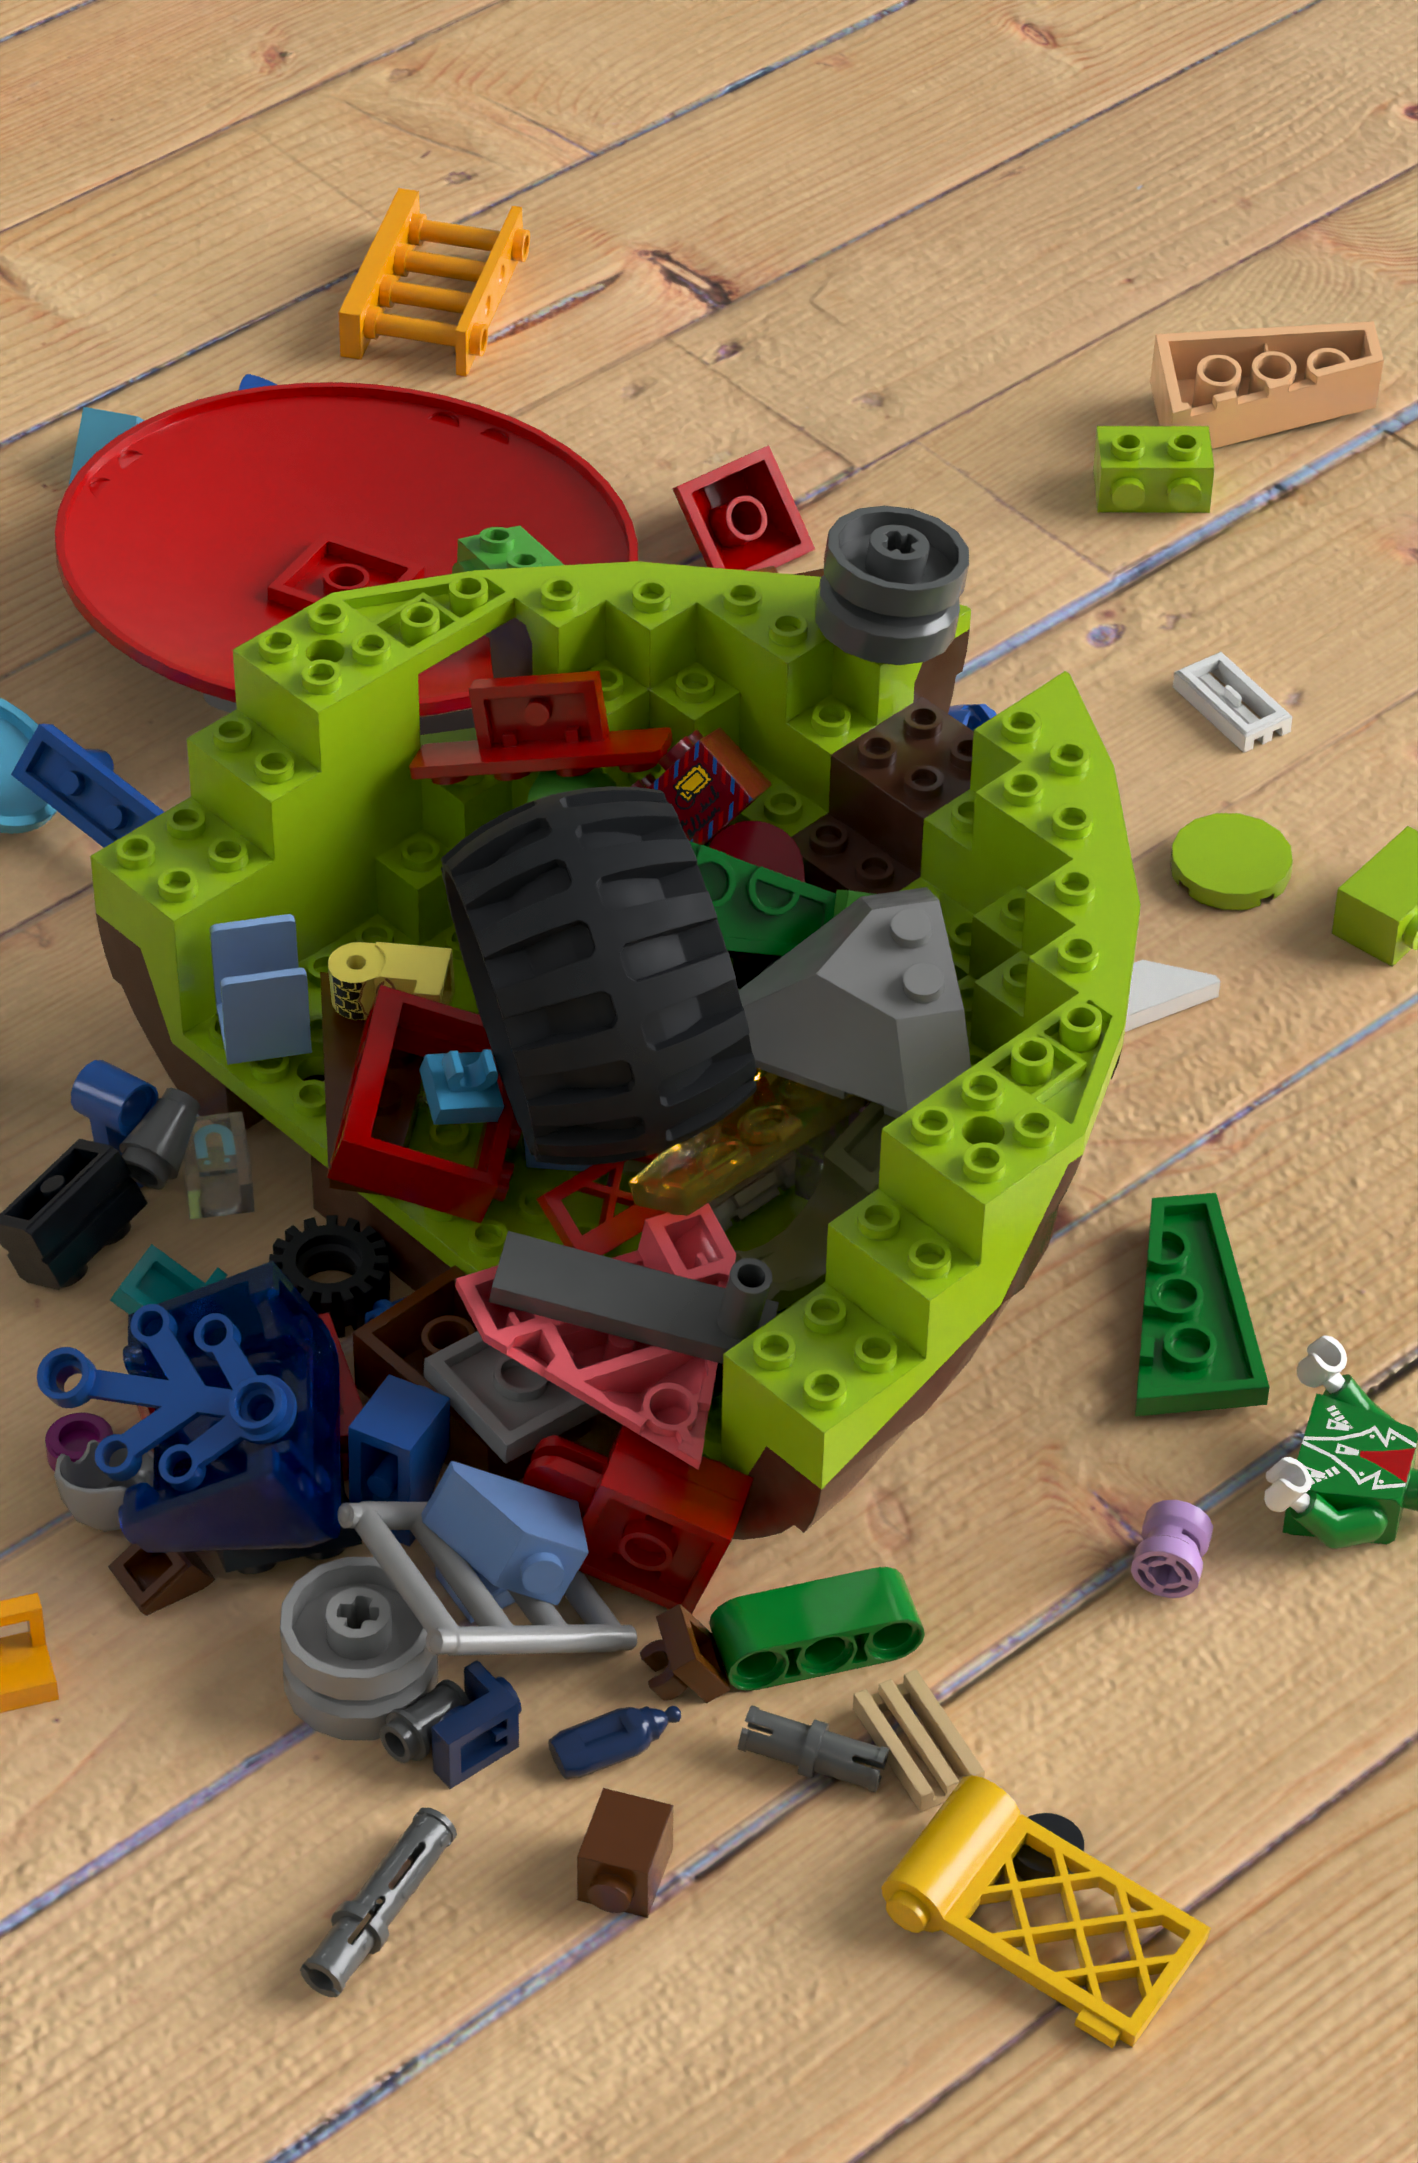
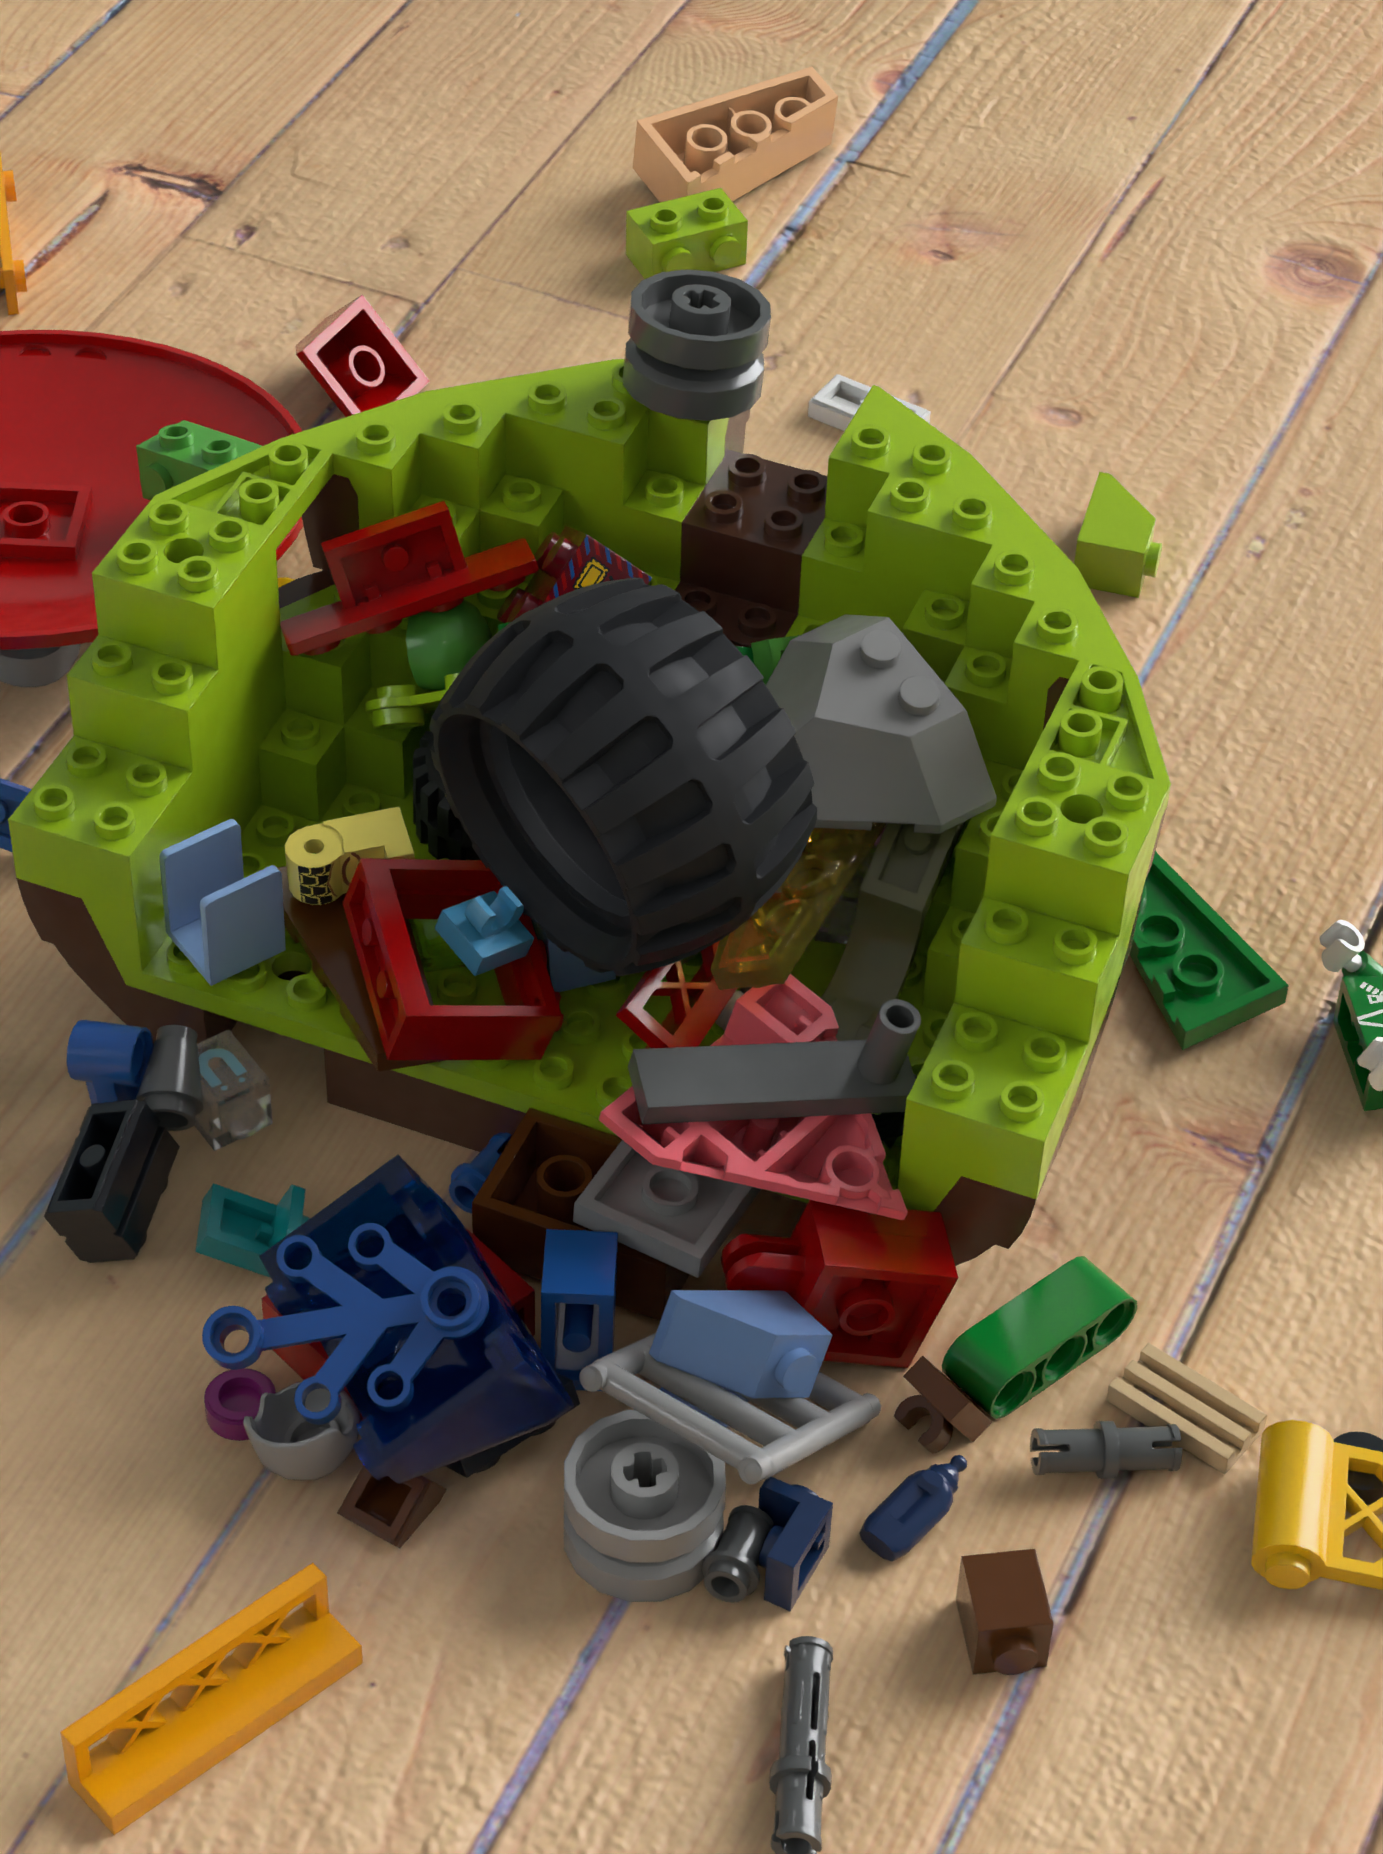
camera: 25 degrees left, 0 degrees up
black tyre [269,1215,390,1338] -> none
lavender wheel [1131,1500,1213,1598] -> none

